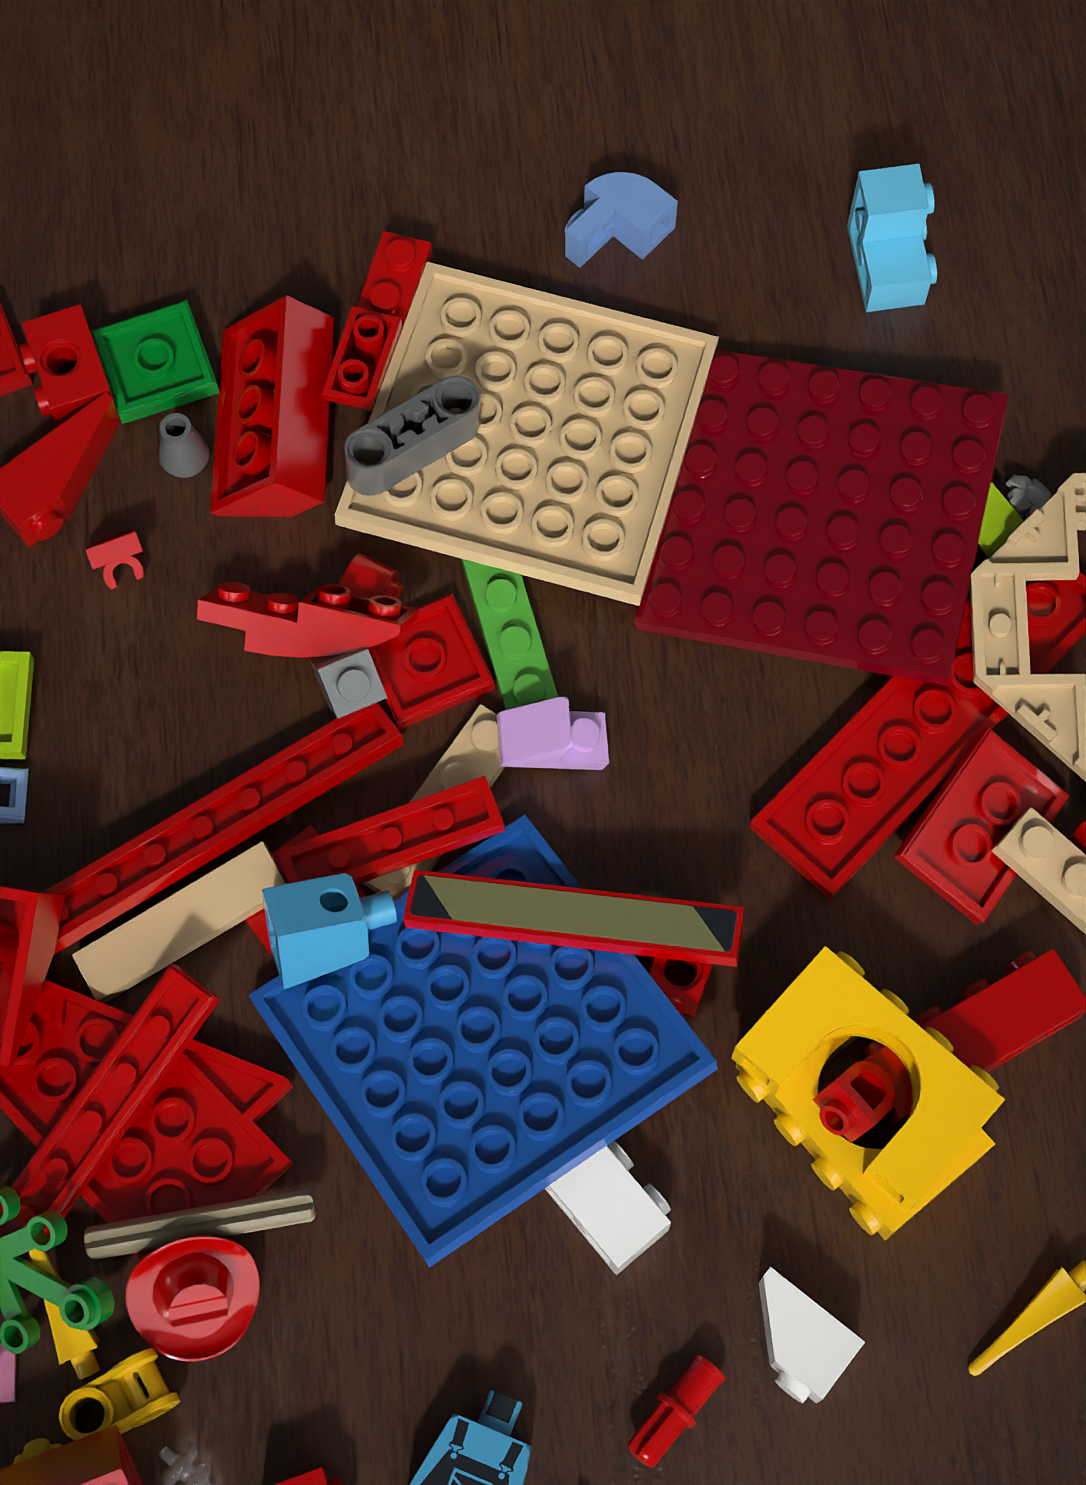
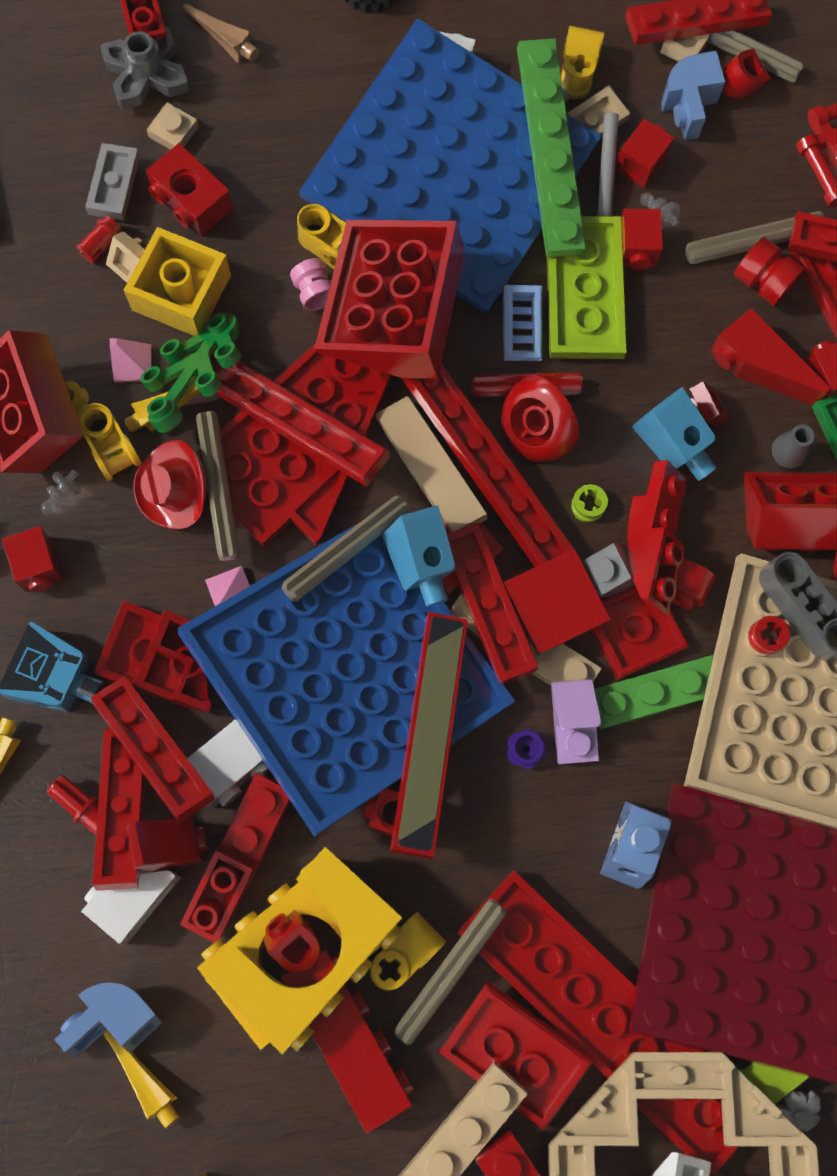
camera: 85 degrees right, 5 degrees up
none -> medium blue brick [54,983,163,1059]
none -> red plate [90,676,215,824]
none -> red slope [92,600,211,713]
none -> red plate [92,729,145,891]
none -> red slope [126,818,209,872]
none -> red slope [180,771,290,943]
none -> bright pink slope [205,566,250,606]
none -> dark tan axle [282,495,409,601]
none -> yellow piece [370,912,447,991]
none -> dark tan axle [394,899,507,1045]
none -> red axle [471,372,583,397]
none -> red hat [501,375,579,462]
none -> red tile [503,548,611,656]
none -> dark purple plate [507,729,546,769]
none -> lime bush [571,484,608,523]
none -> medium blue torso [600,801,672,889]
none -> dark azure torso [632,387,717,481]
none -> red bush [748,615,790,655]

